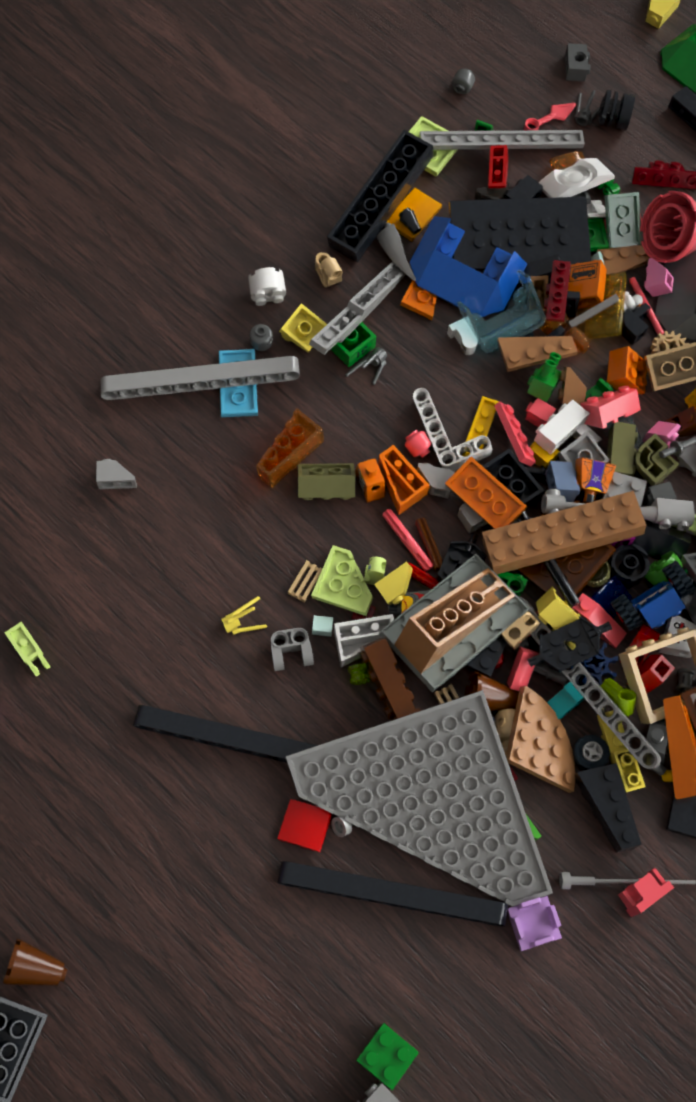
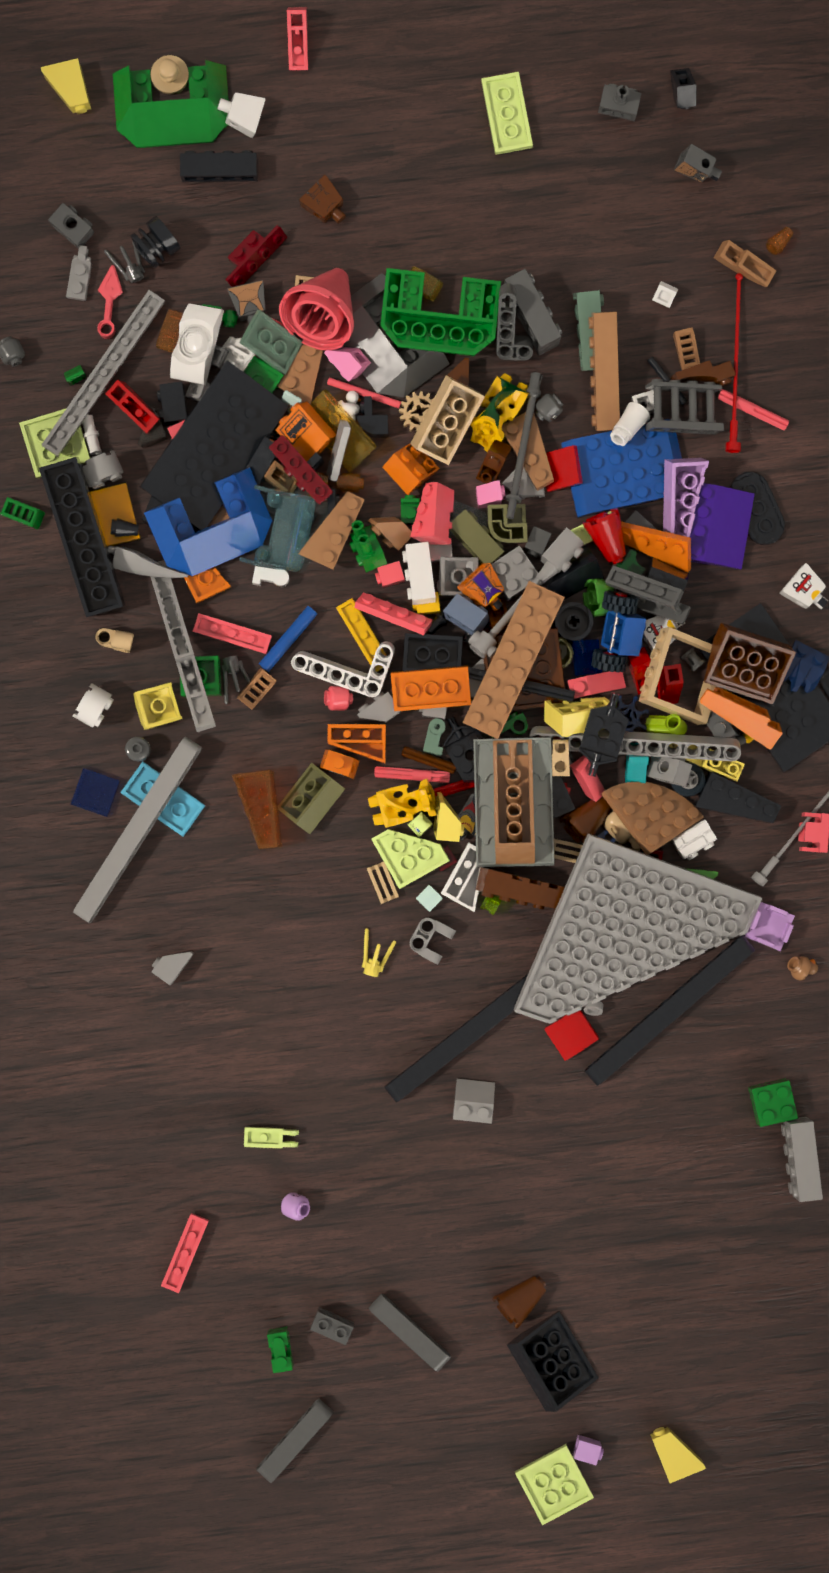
camera: 50 degrees left, 20 degrees up
none -> green slope [0,497,45,530]
none -> light grey hinge [66,245,92,301]
none -> clear blue tile [71,768,120,817]
none -> light grey brick [81,450,124,490]
none -> white pin [82,415,102,455]
none -> coral plate [193,613,272,654]
none -> torso [227,280,266,324]
none -> medium nougat slope [237,668,277,710]
none -> blue piece [259,606,318,672]
none -> yellow hips [368,779,437,828]
none -> sand green leg [423,718,445,756]
none -> light grey slope [453,1078,495,1124]
none -> light grey brick [646,756,692,787]
none -> white brick [671,820,717,860]
none -> medium nougat animal [787,956,818,981]

